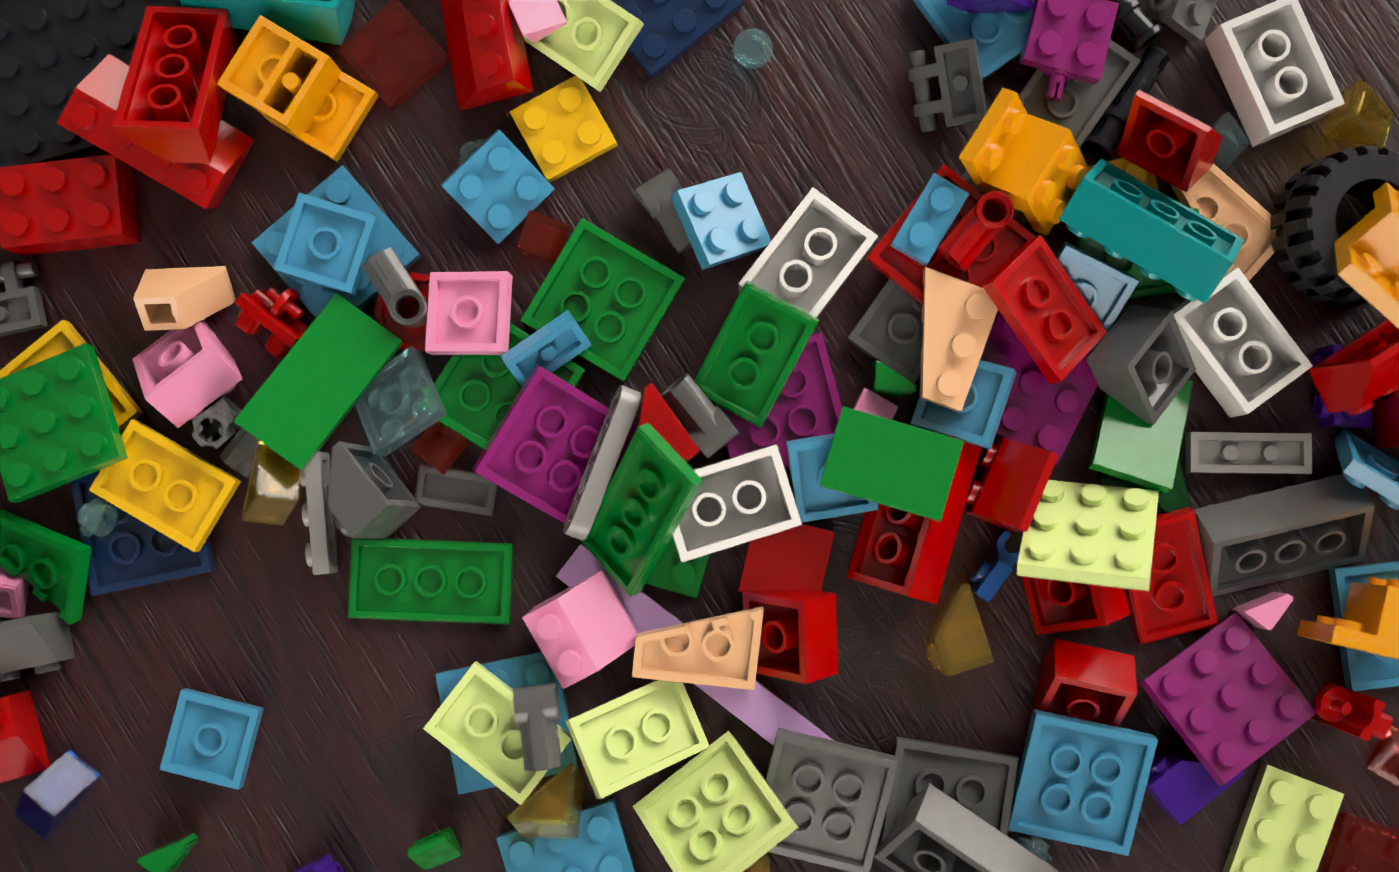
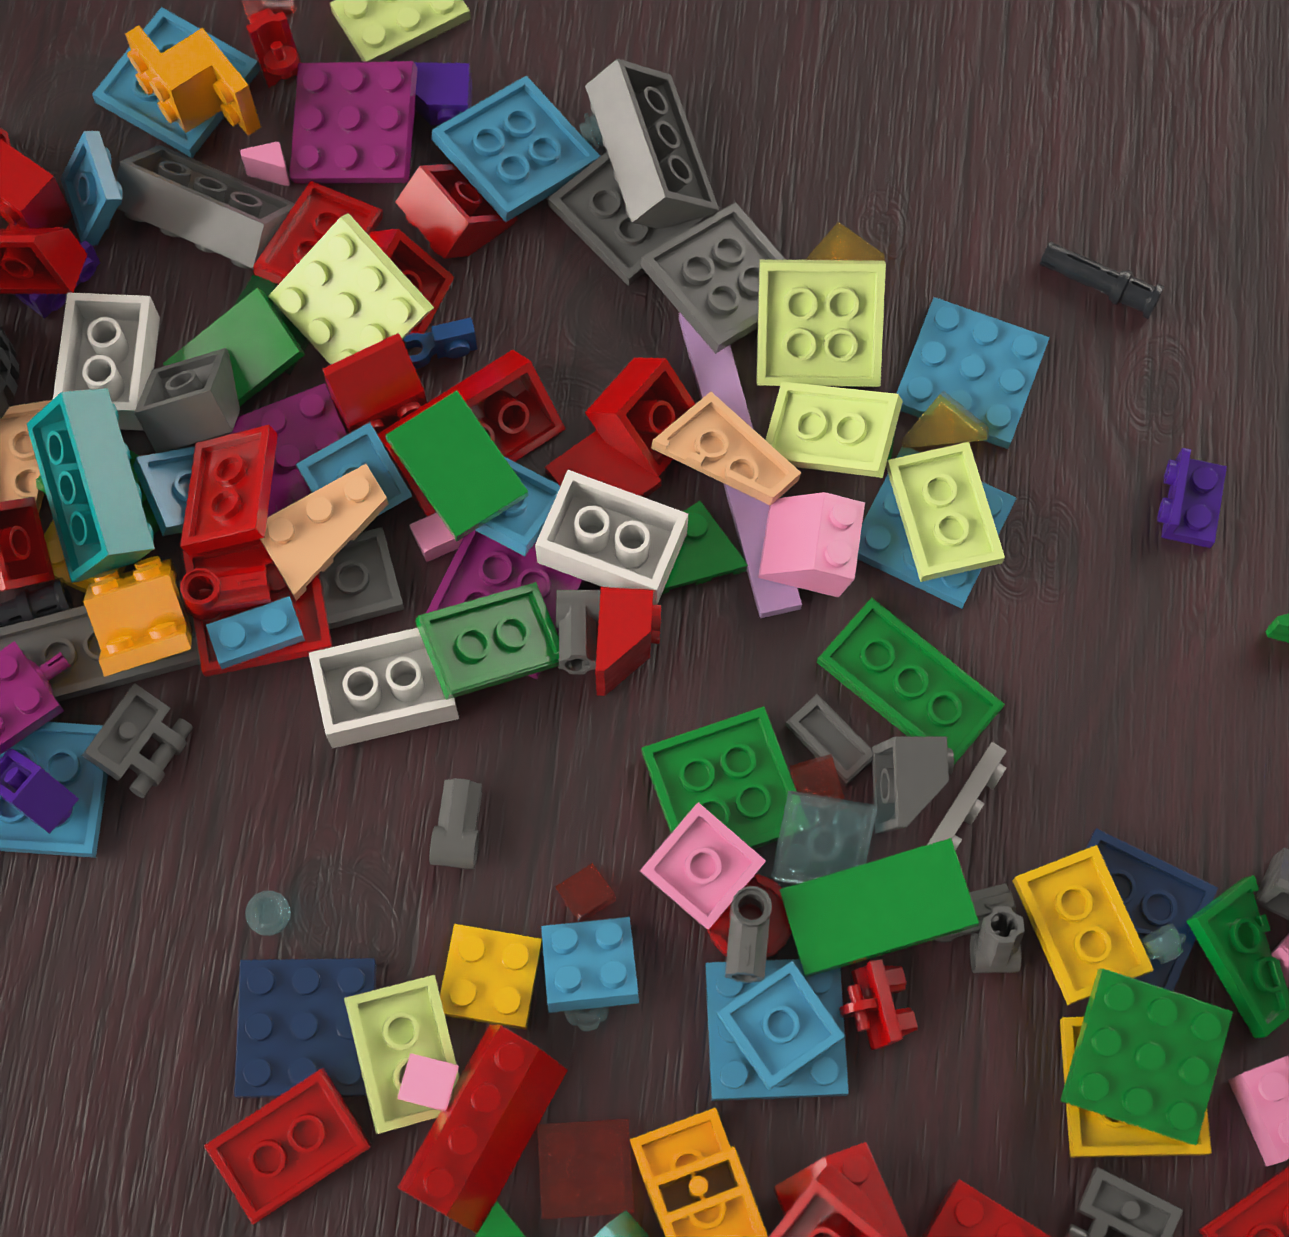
camera: 145 degrees left, 15 degrees down
bright pink slope [132,319,242,428] -> none
light nougat slope [133,266,235,331] -> none
dark azure plate [159,688,264,790] -> none
clear yellow slope [241,441,299,526] -> none
green slope [407,827,462,870] -> none
magenta plate [472,364,638,524] -> none
dark azure plate [500,310,592,387] -> none
dark grey piece [513,683,561,771] -> none
green plate [520,218,685,383] -> none
light grey beam [563,385,641,541] -> none
green tile [580,423,703,597] -> none
plate [670,172,771,270] -> none
green slope [871,360,916,397] -> none
clear yellow slope [926,582,994,677] -> none
light grey plate [1185,432,1312,474] -> none

